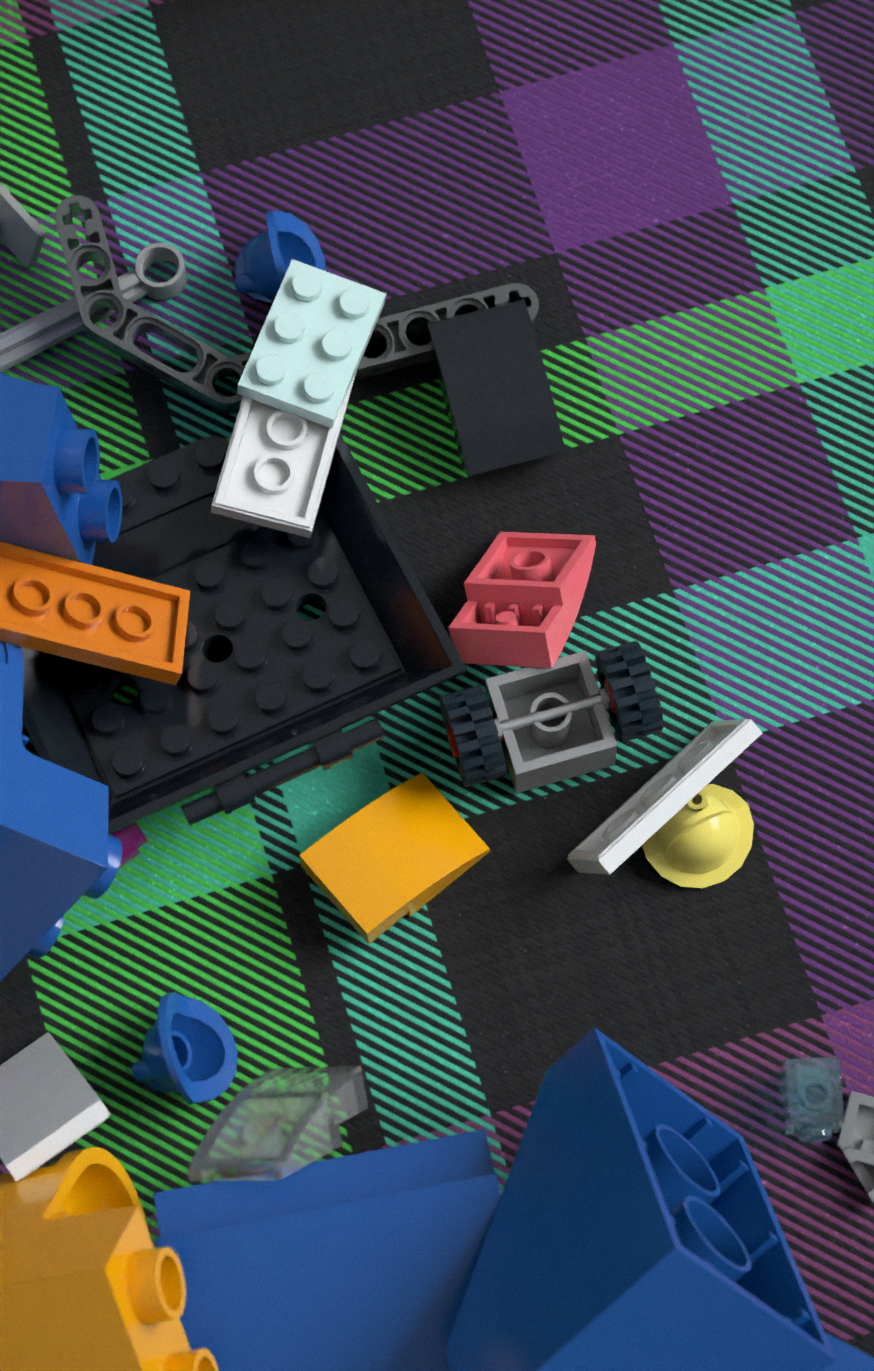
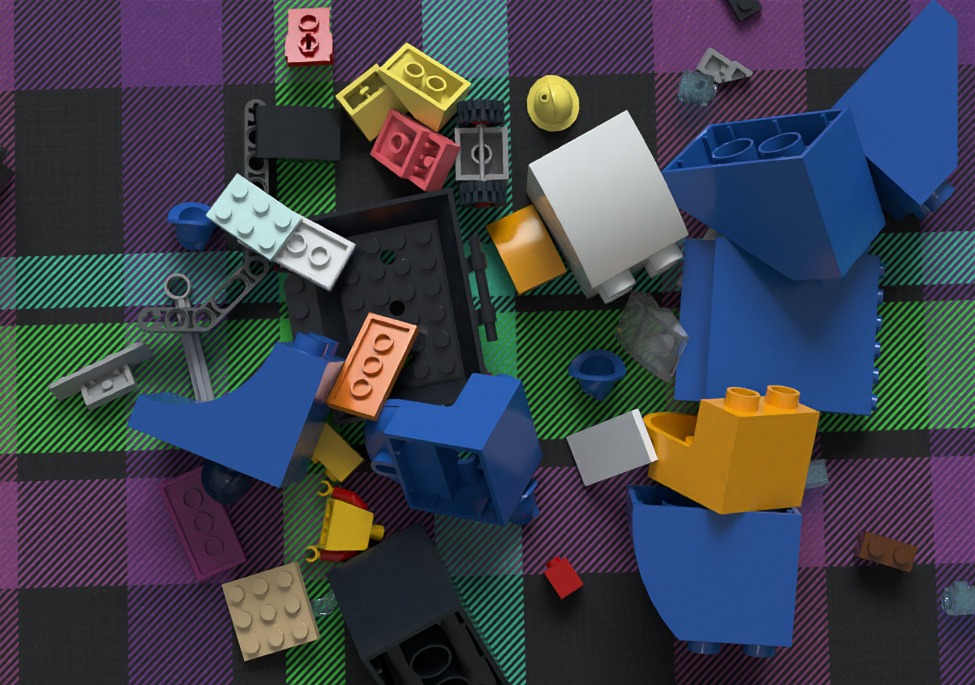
camera: 75 degrees left, 15 degrees up
white tile [567,719,762,875] -> none
none -> piece [285,7,335,67]
none -> light yellow slope [336,63,409,142]
none -> light yellow slope [378,43,471,132]
none -> white slope [526,110,689,304]

